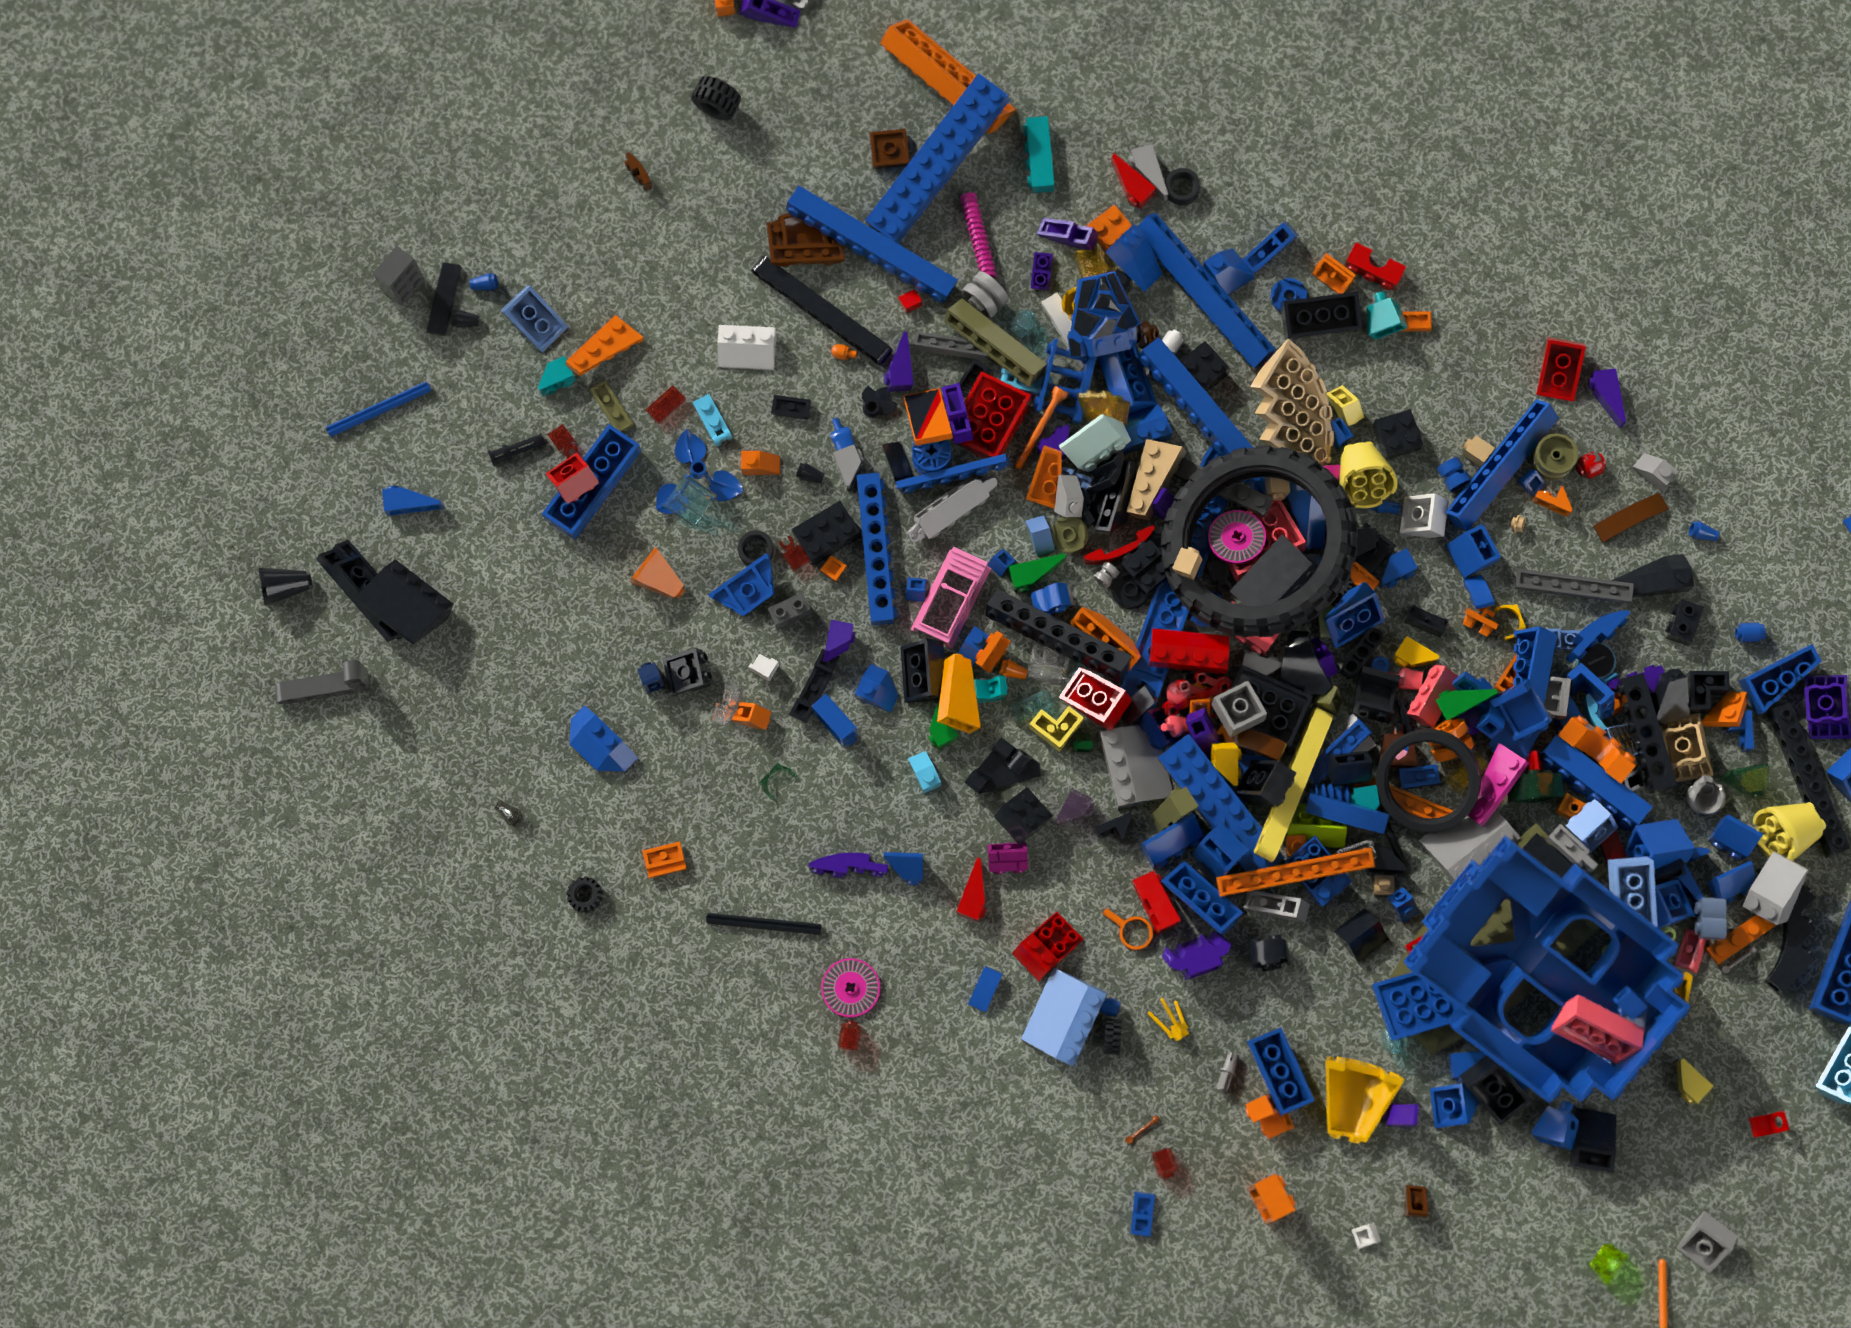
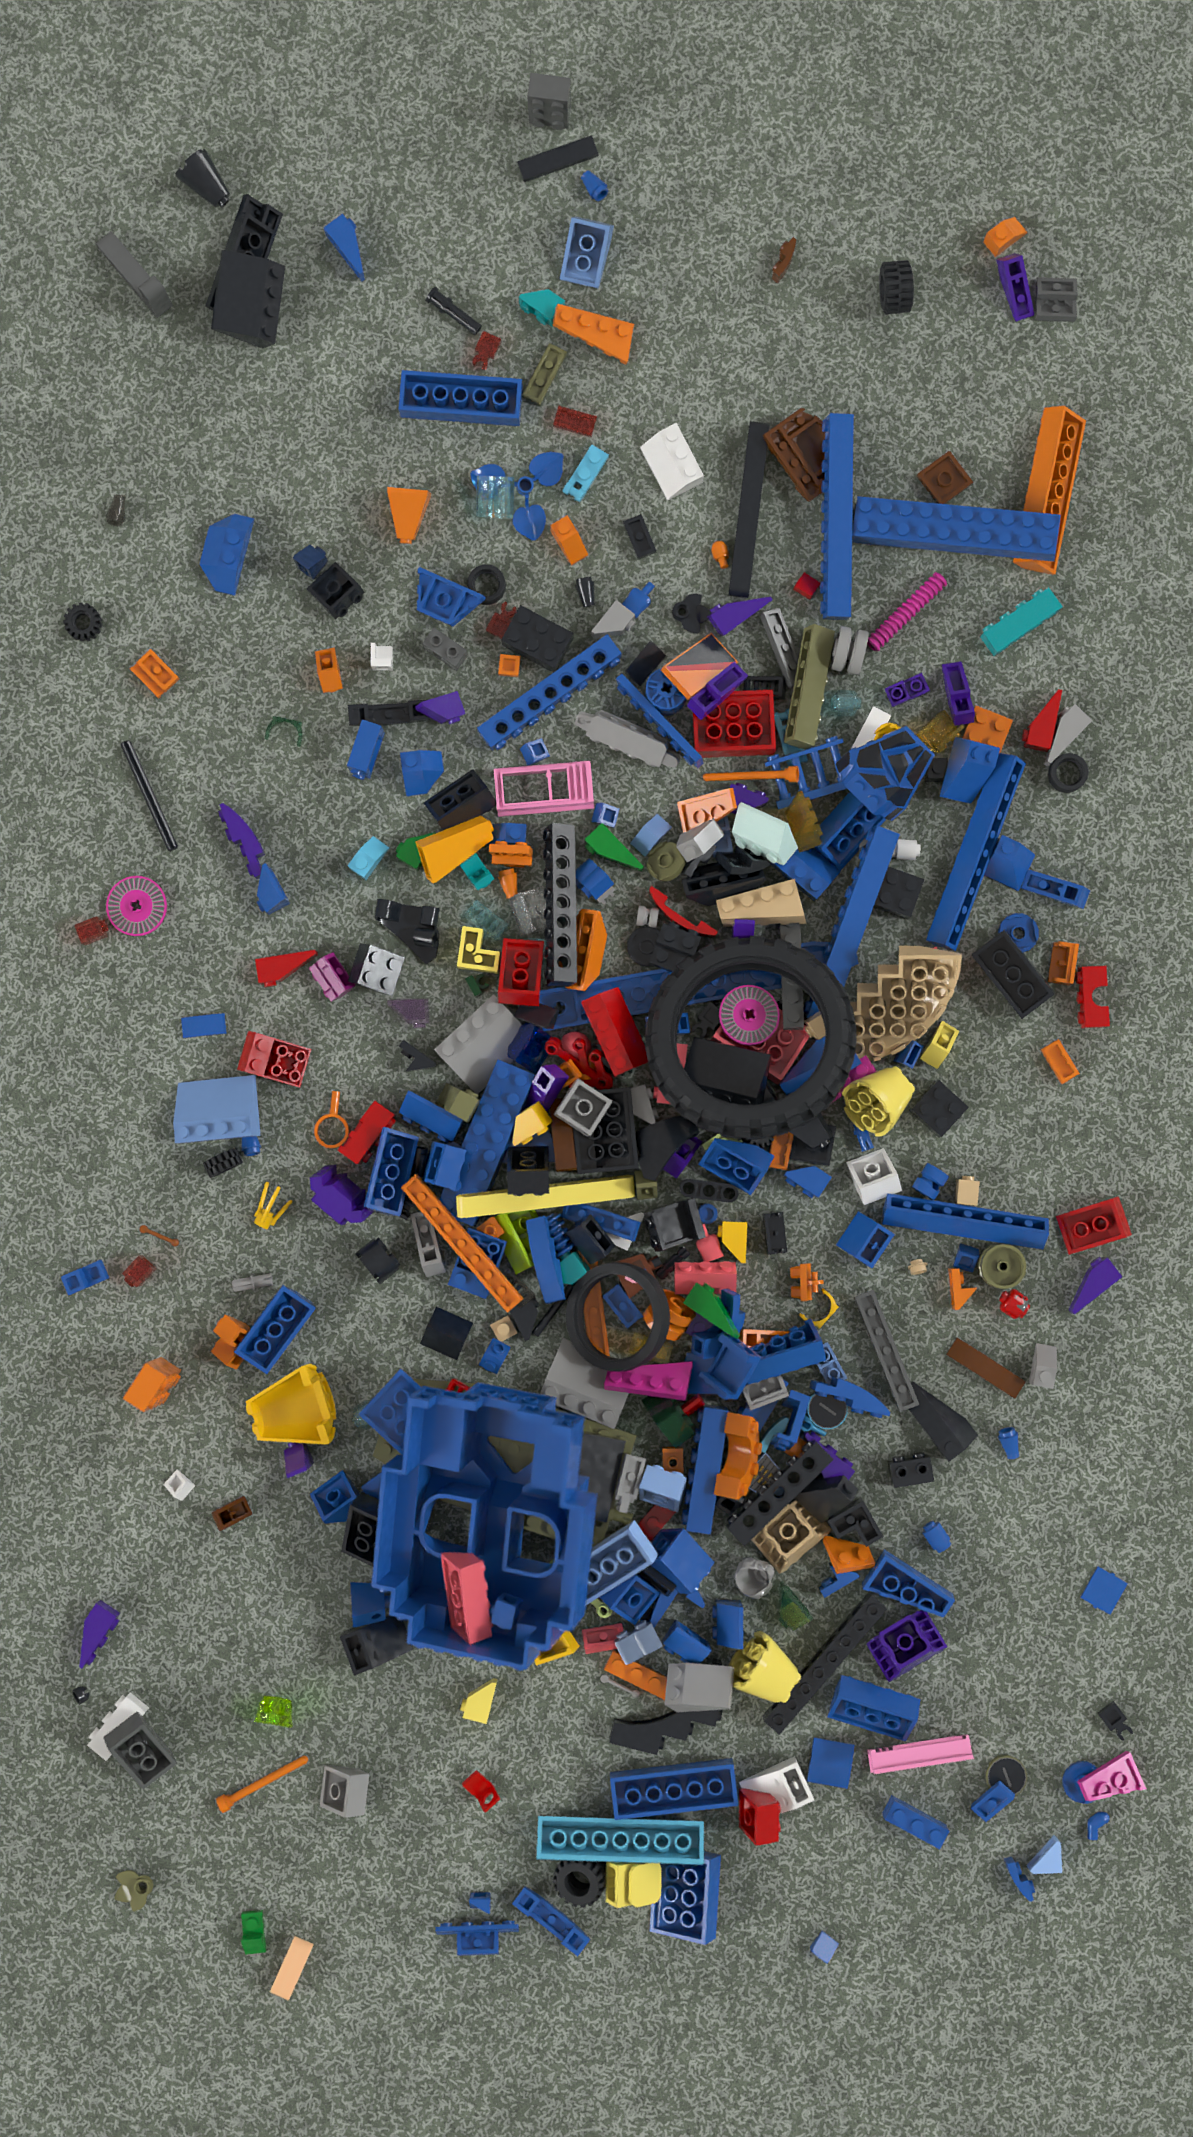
camera: 55 degrees right, 10 degrees up
blue axle [326,382,431,436] -> none
black cone [452,310,479,328] -> none
red slope [545,453,599,504] -> none
clear slope [712,685,744,725] -> none
reddish brown plate [1138,321,1160,349] -> none
coral piece [1161,716,1190,738] -> none
tan brick [1172,547,1203,580] -> none
teal torso [1366,292,1408,340] -> none
blue slope [1463,575,1495,609] -> none

